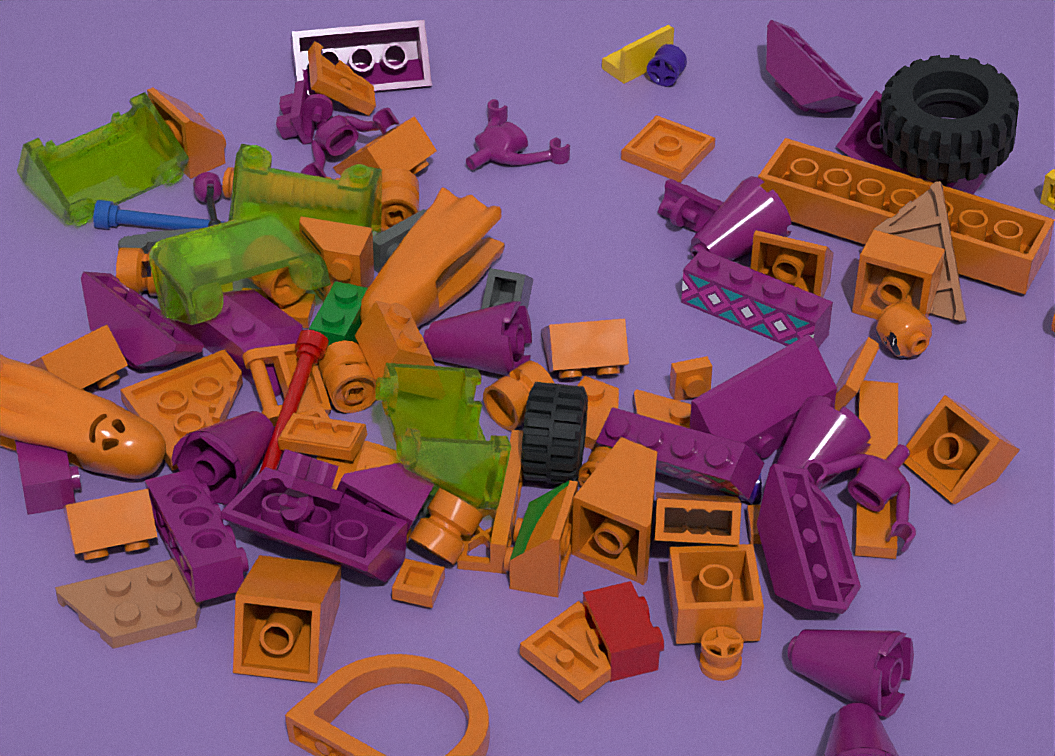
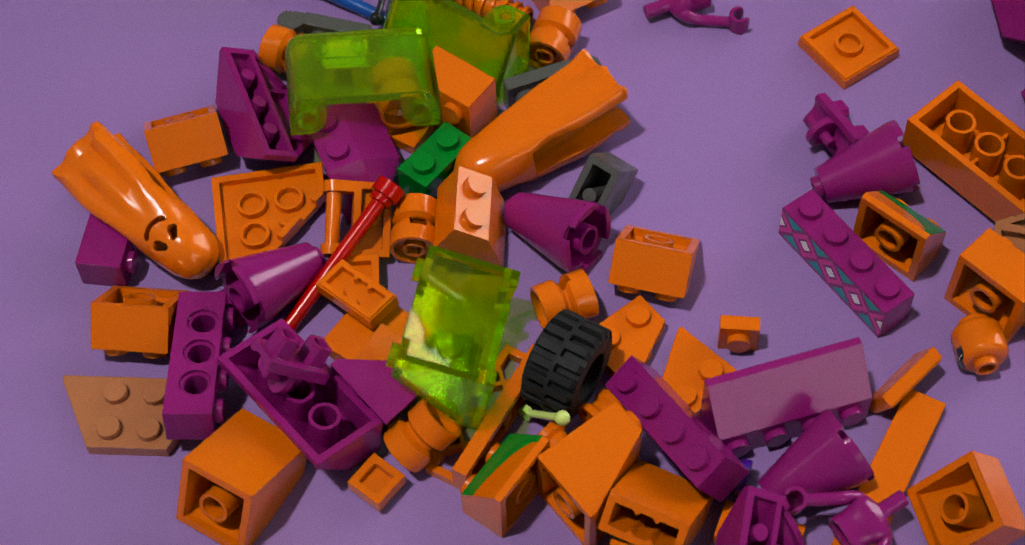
camera: 25 degrees right, 15 degrees up
none -> yellowish green hinge [518,404,571,426]

